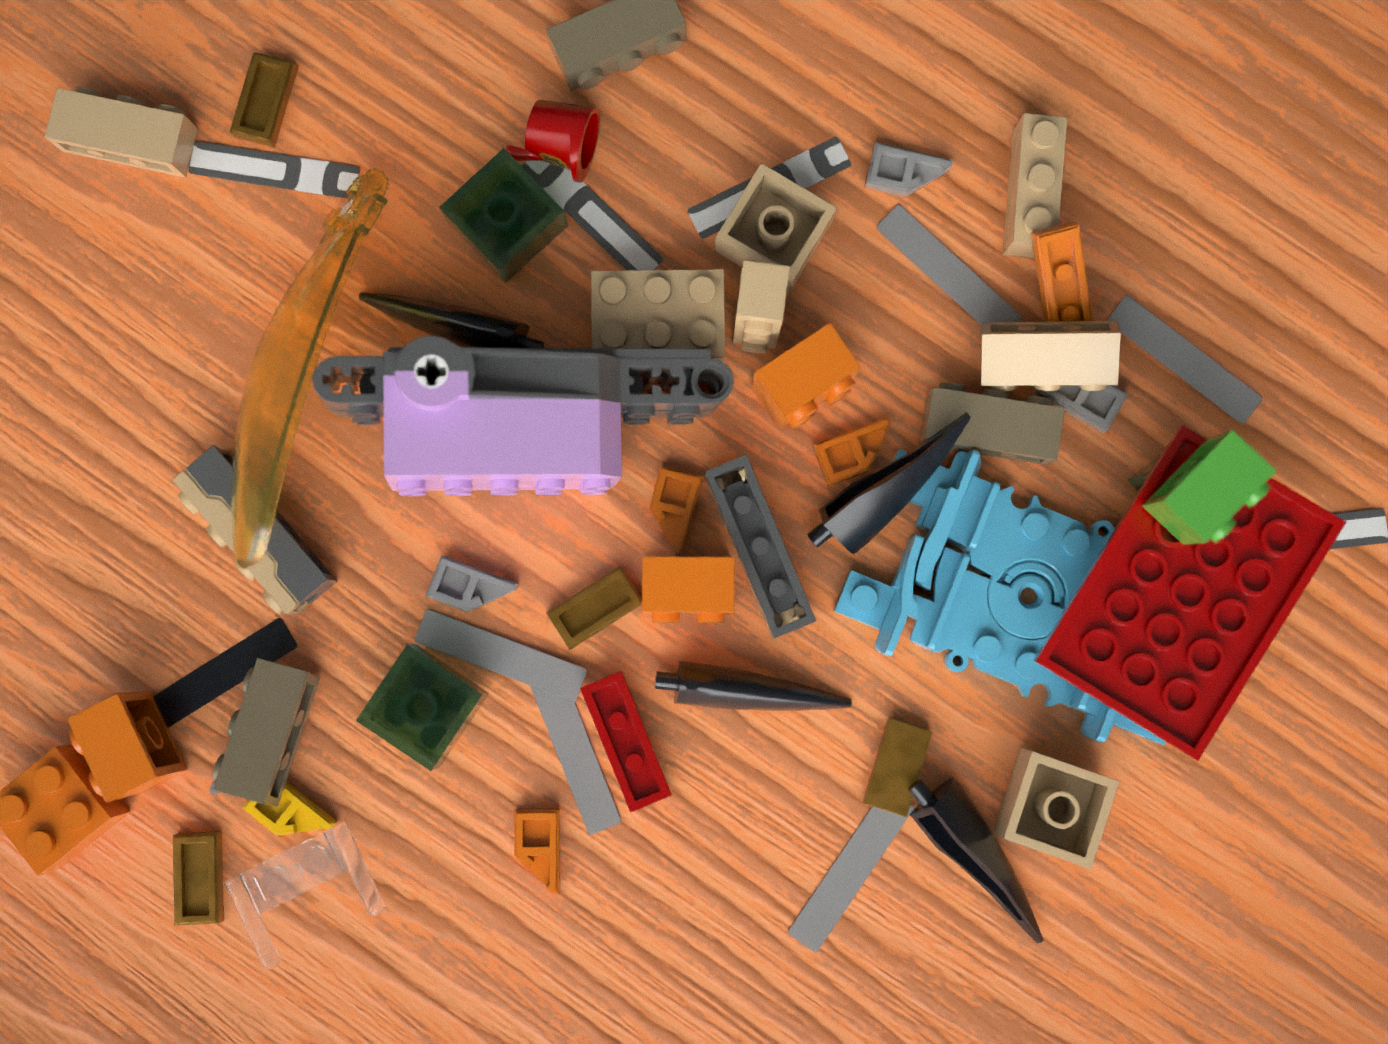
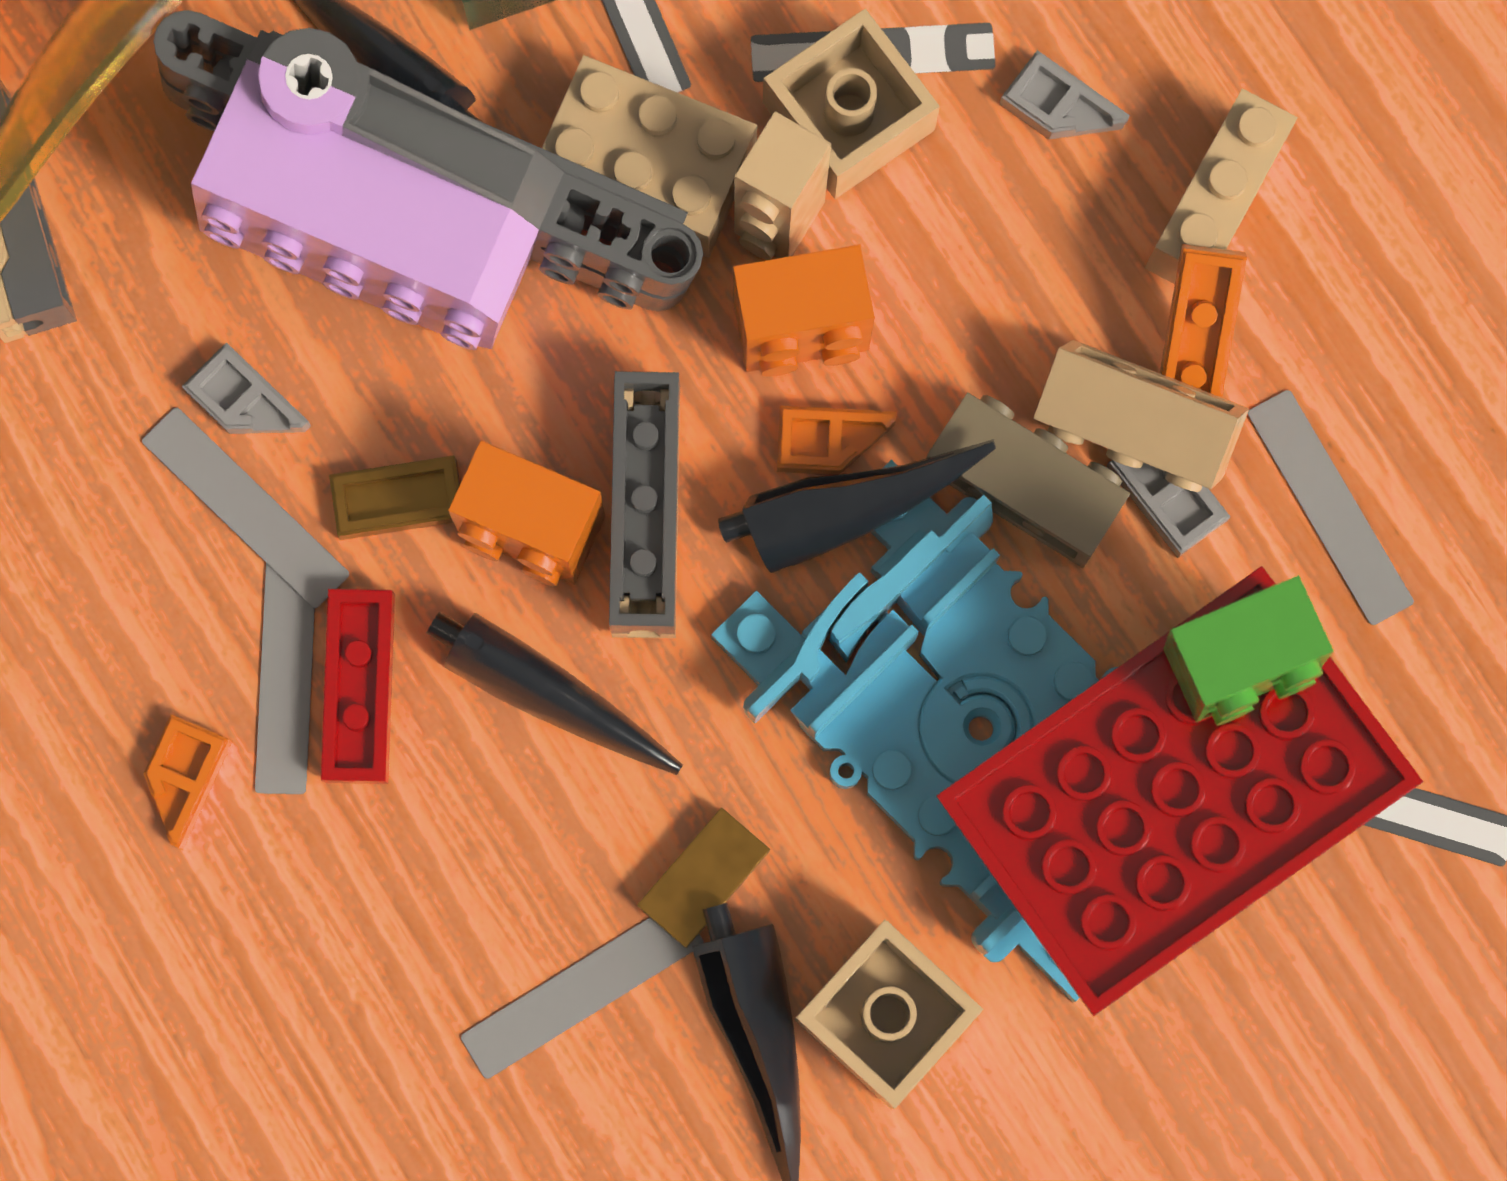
camera: 20 degrees right, 5 degrees down
clear green brick [356,644,489,771] -> none
orange tile [649,466,703,555] -> none
light grey sticker [877,205,1022,325] -> none

